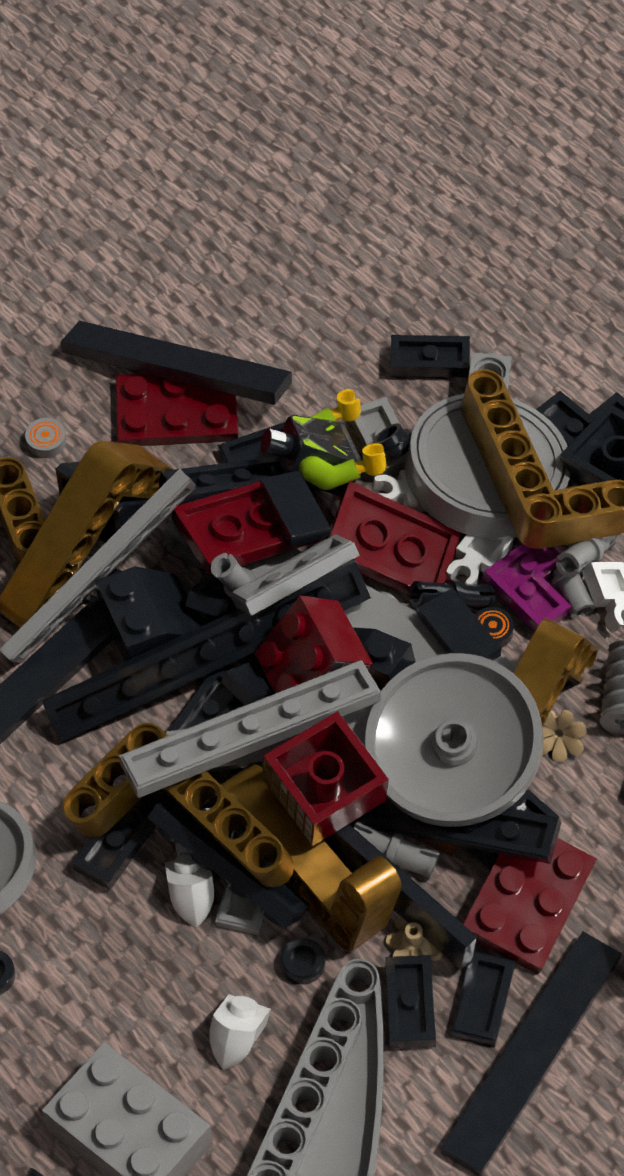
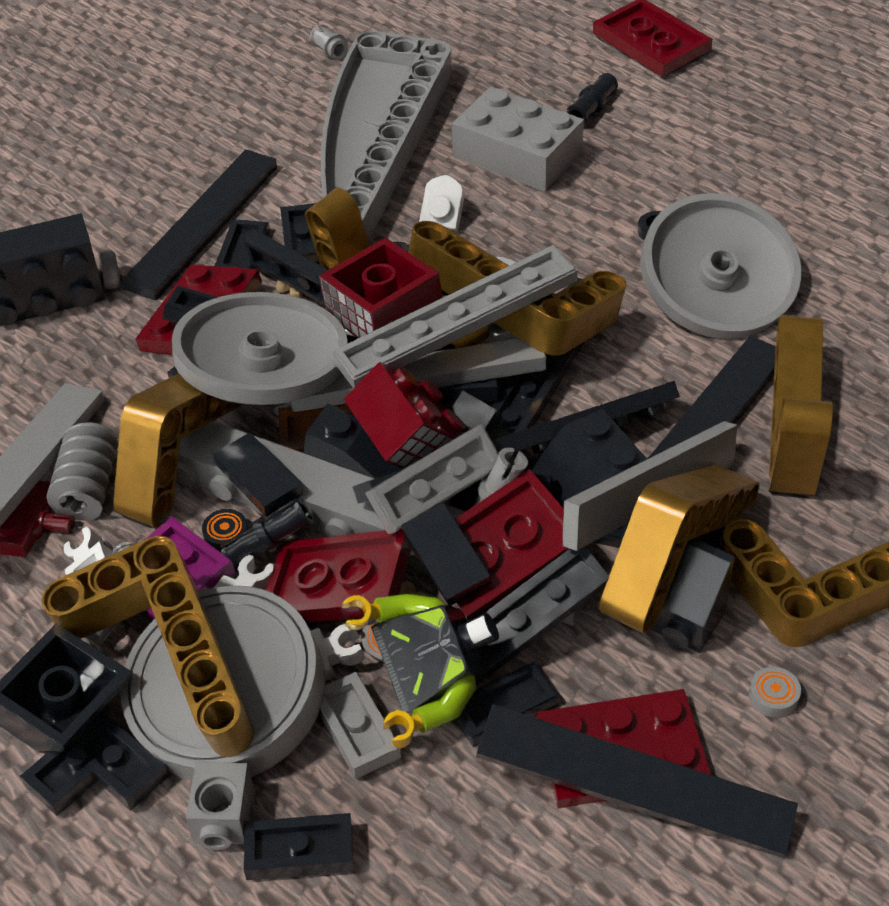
camera: 175 degrees right, 10 degrees down
black plate [373,423,412,460] -> none

